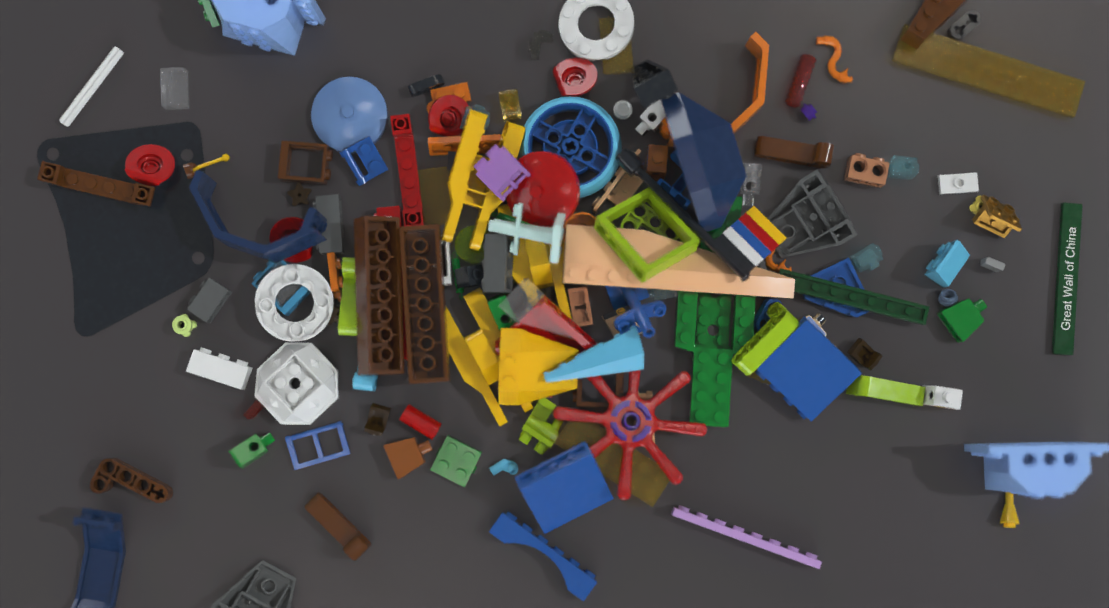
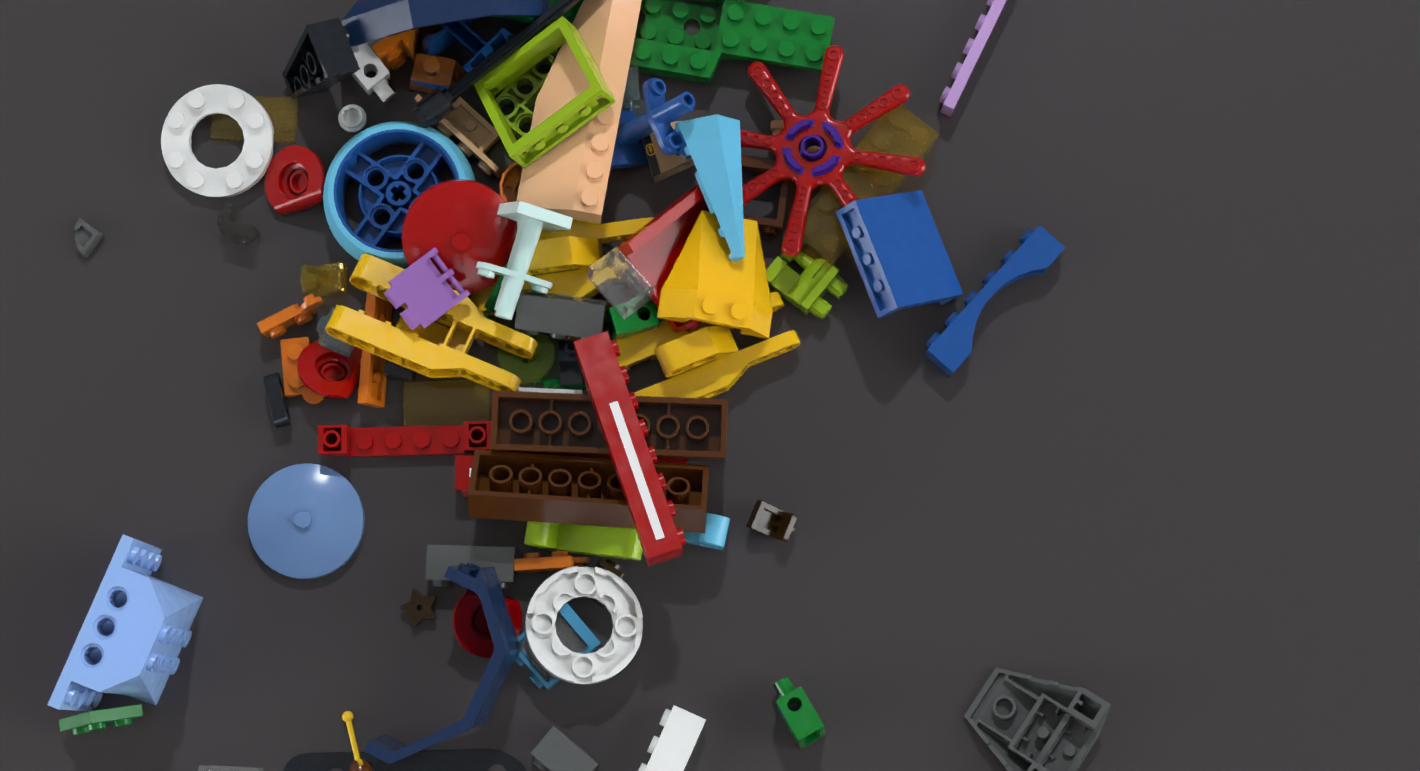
camera: 80 degrees left, 5 degrees down
clear red tile [243,400,264,419] -> none
white piece [255,342,339,425] -> none
reddish brown window [278,140,333,185] -> none
blue window [285,421,351,470] -> none
reddish brown beam [304,492,372,561] -> none
blue plate [339,136,388,186] -> none
dark orange torso [384,437,433,479] -> none
red pin [399,404,442,440] -> none
green plate [430,435,482,487] -> none
medium azure arm [489,459,519,475] -> none
nougat brick [567,286,593,328] -> none
none -> orange hinge [257,294,323,338]
none -> red brick [574,331,686,566]

